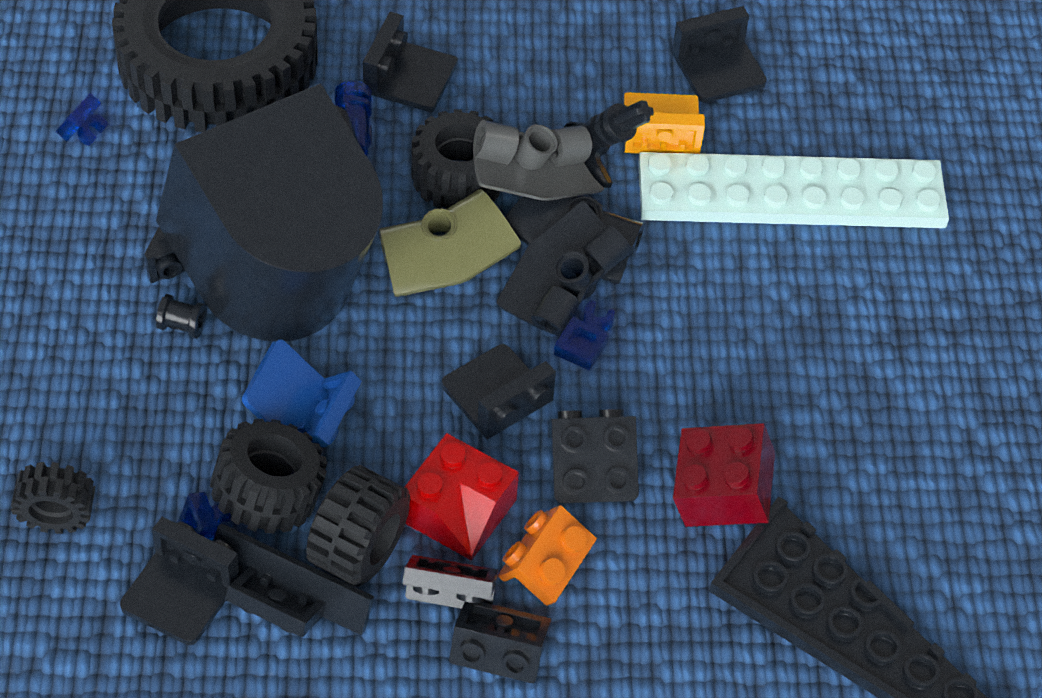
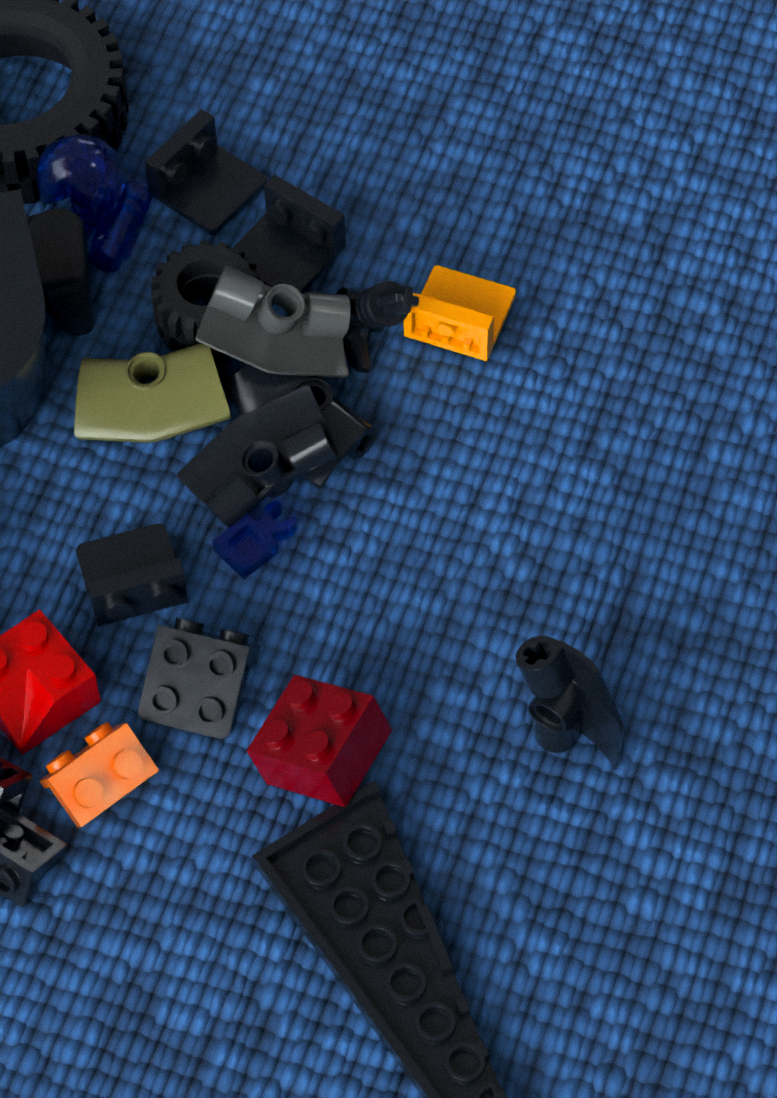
camera: 25 degrees right, 5 degrees up
light aqua plate [638,152,949,228] -> none
black bracket [672,6,767,103] -> none
none -> clear blue helmet [36,134,127,237]
none -> black bracket [231,174,346,294]
none -> black panel [516,636,624,770]

